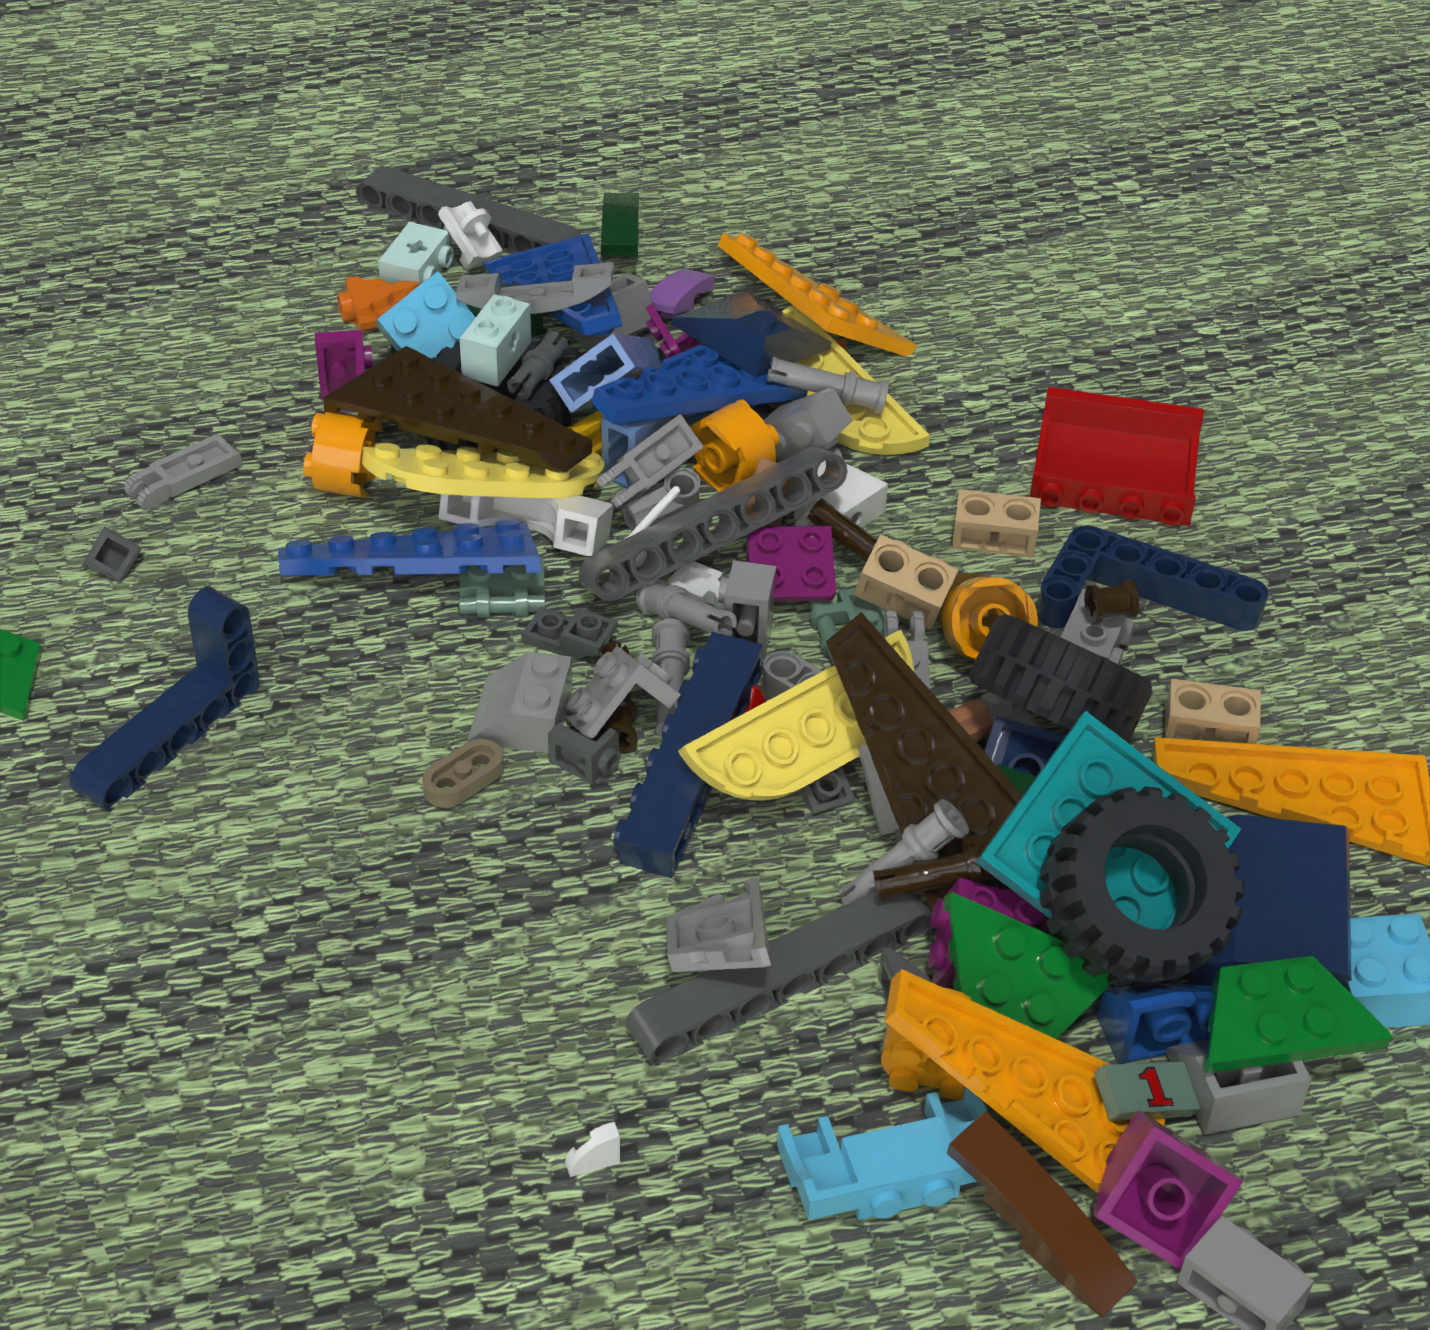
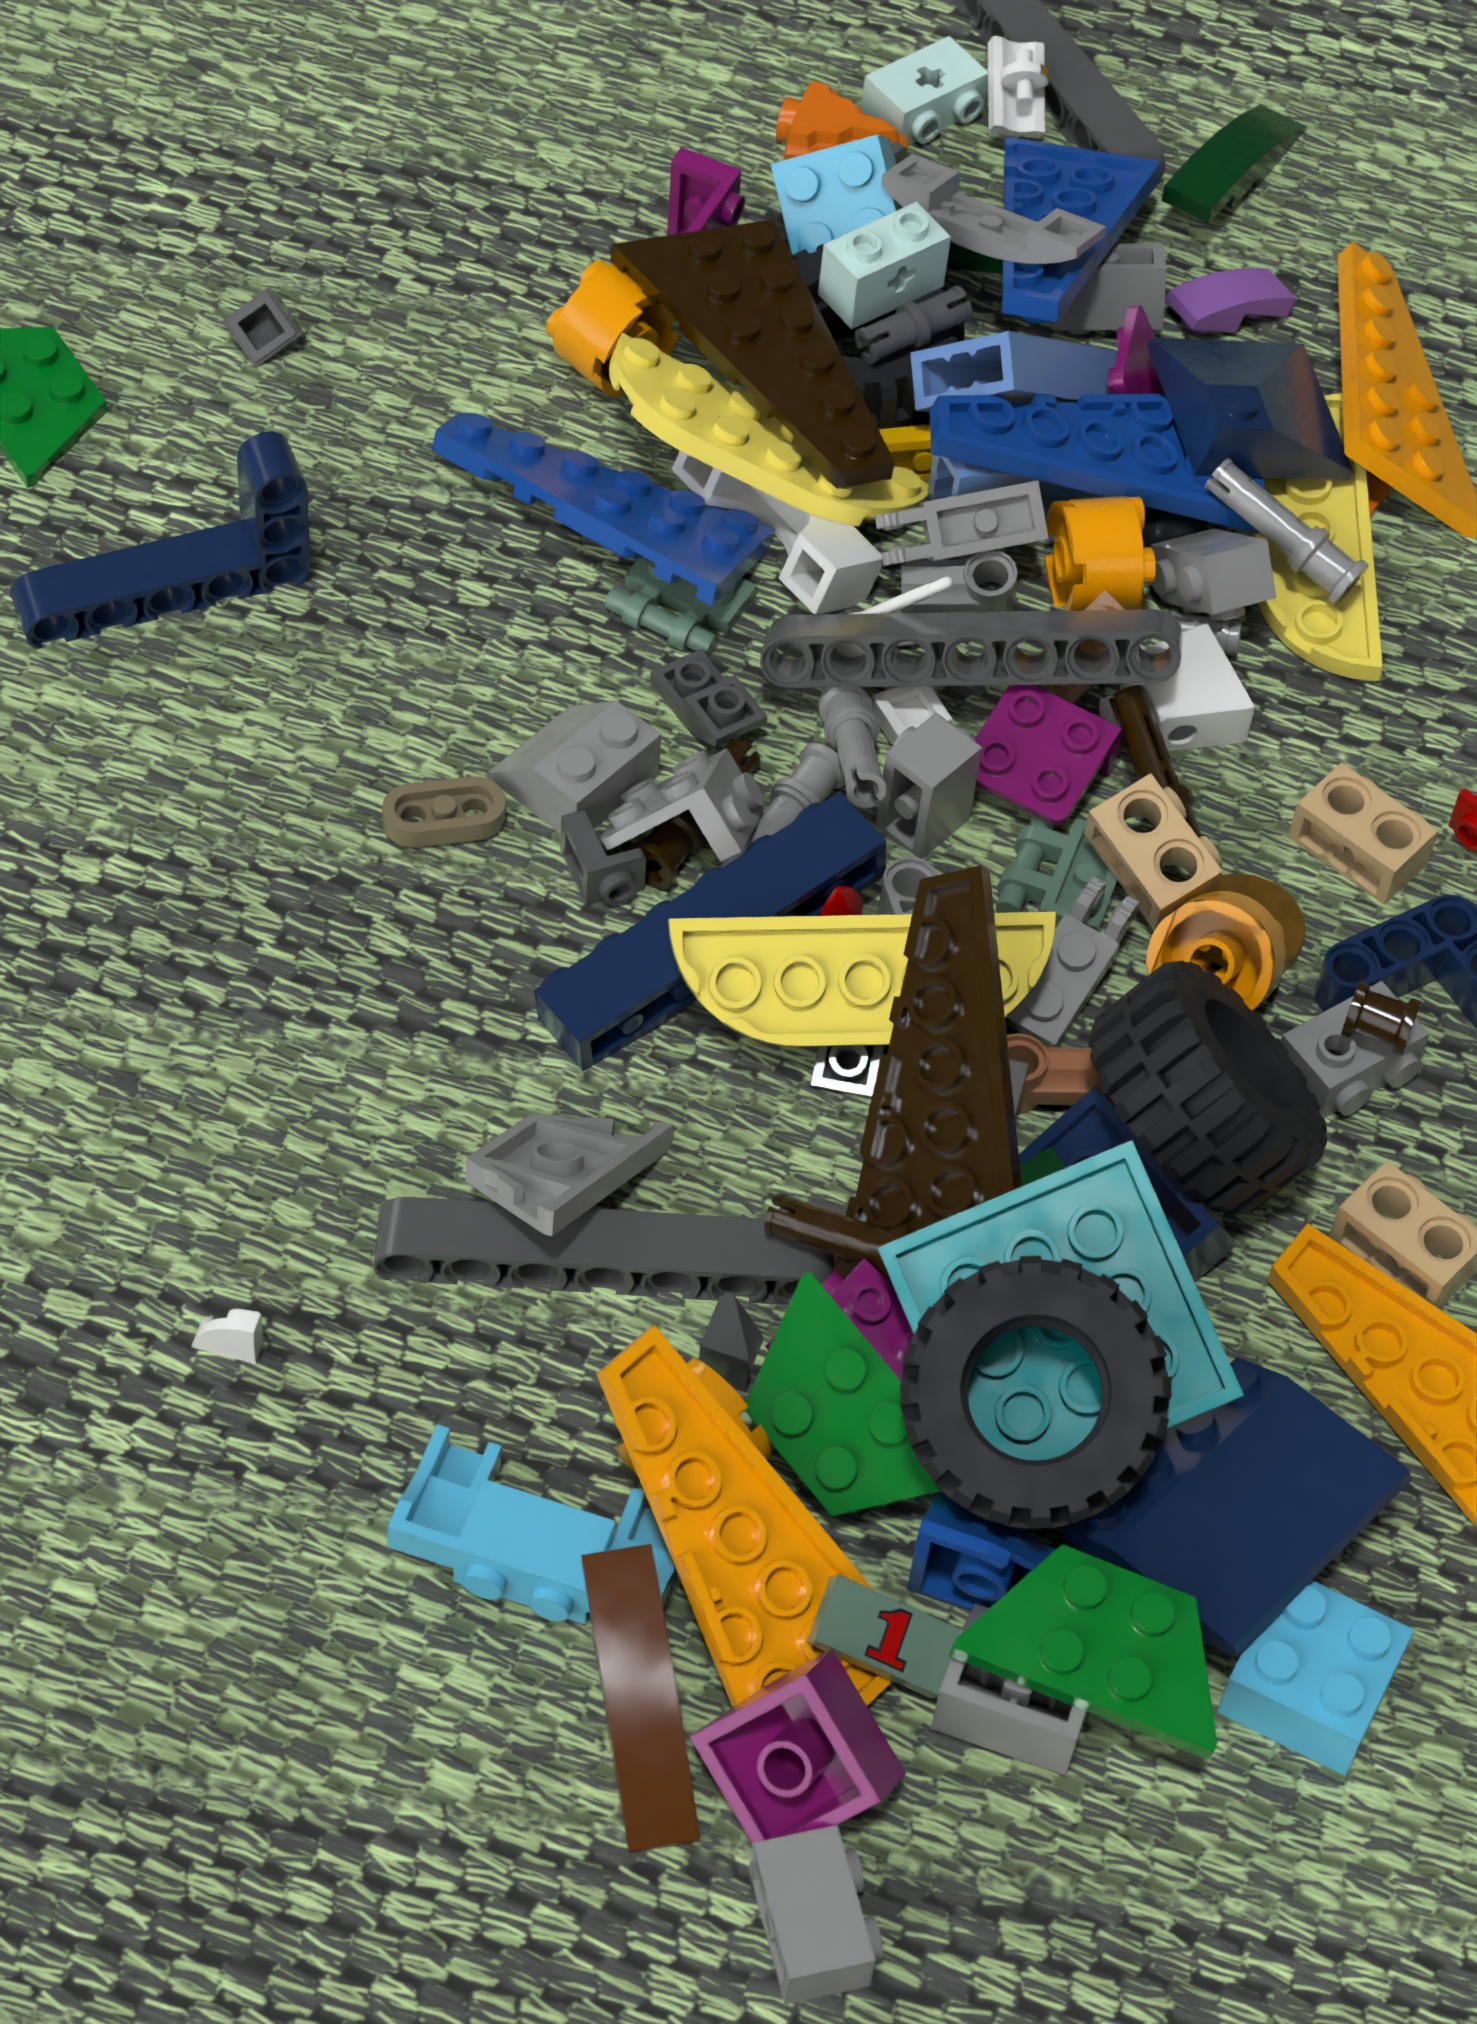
camera: 30 degrees right, 10 degrees up
light grey hinge [124,434,242,511] -> none
light grey pin [839,799,969,906] -> none

